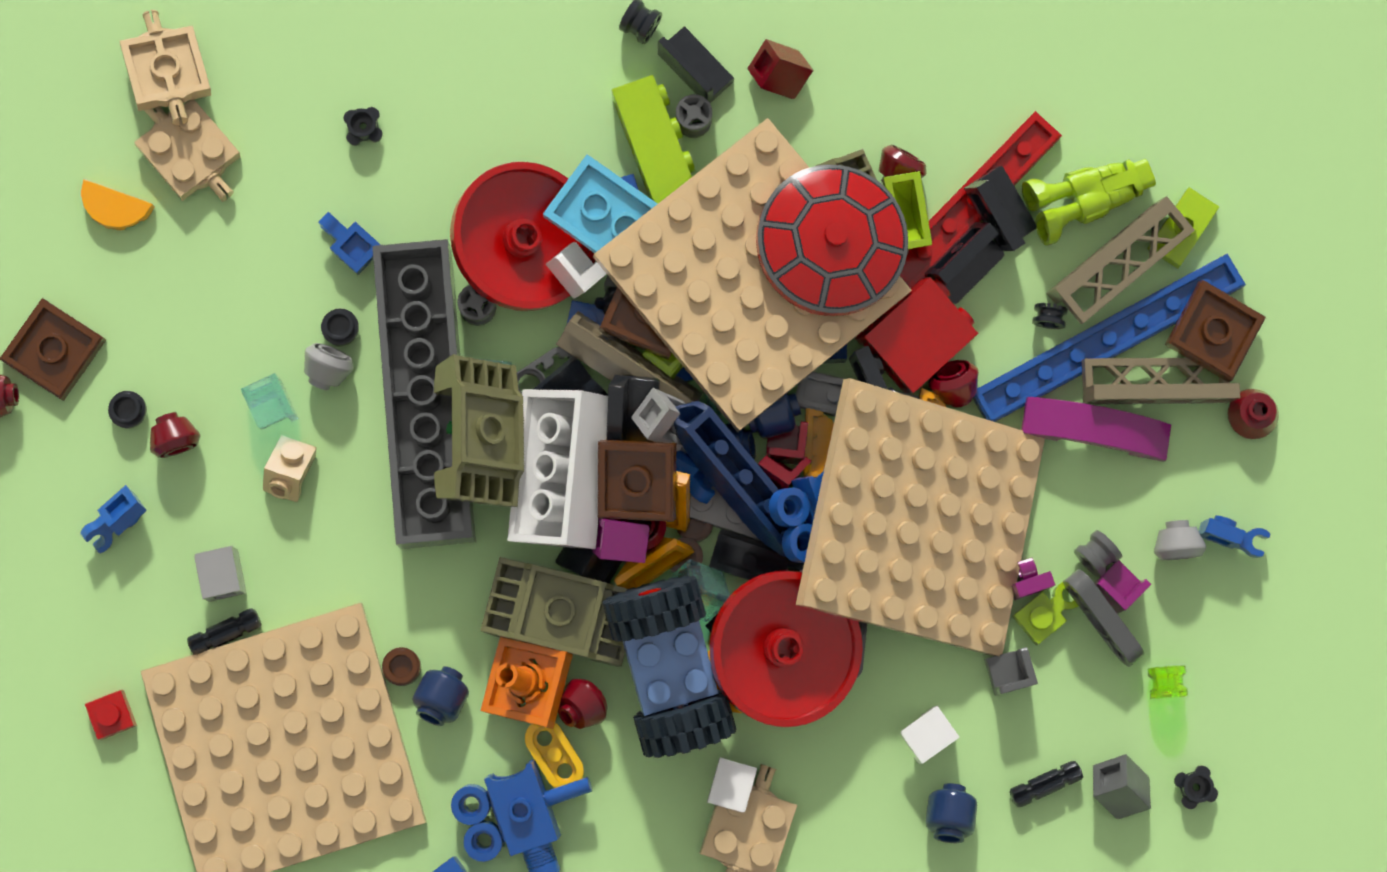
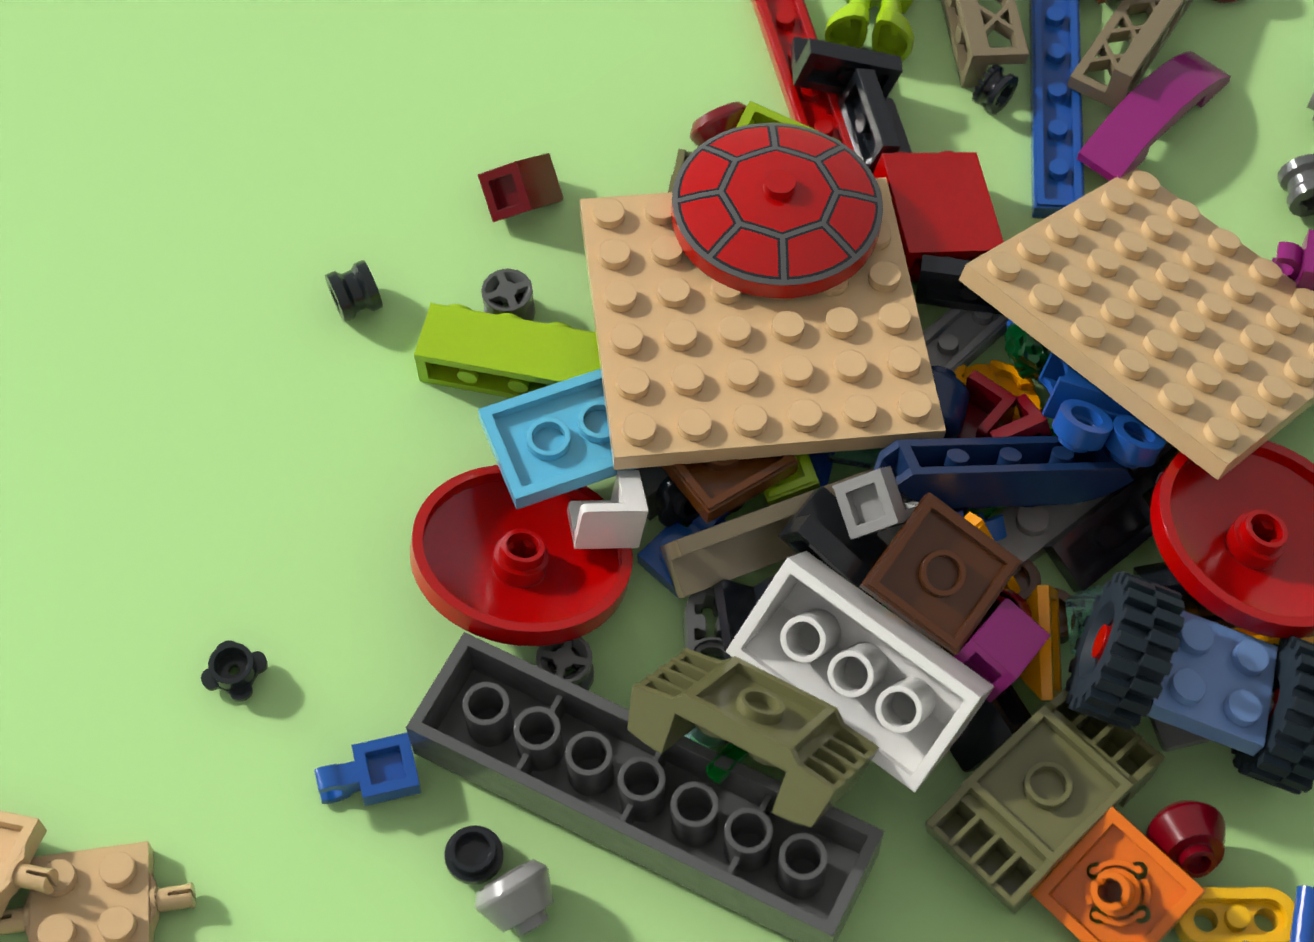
camera: 50 degrees left, 20 degrees down
black panel [658,26,734,103] -> none
dark red cone [929,360,979,408] -> none

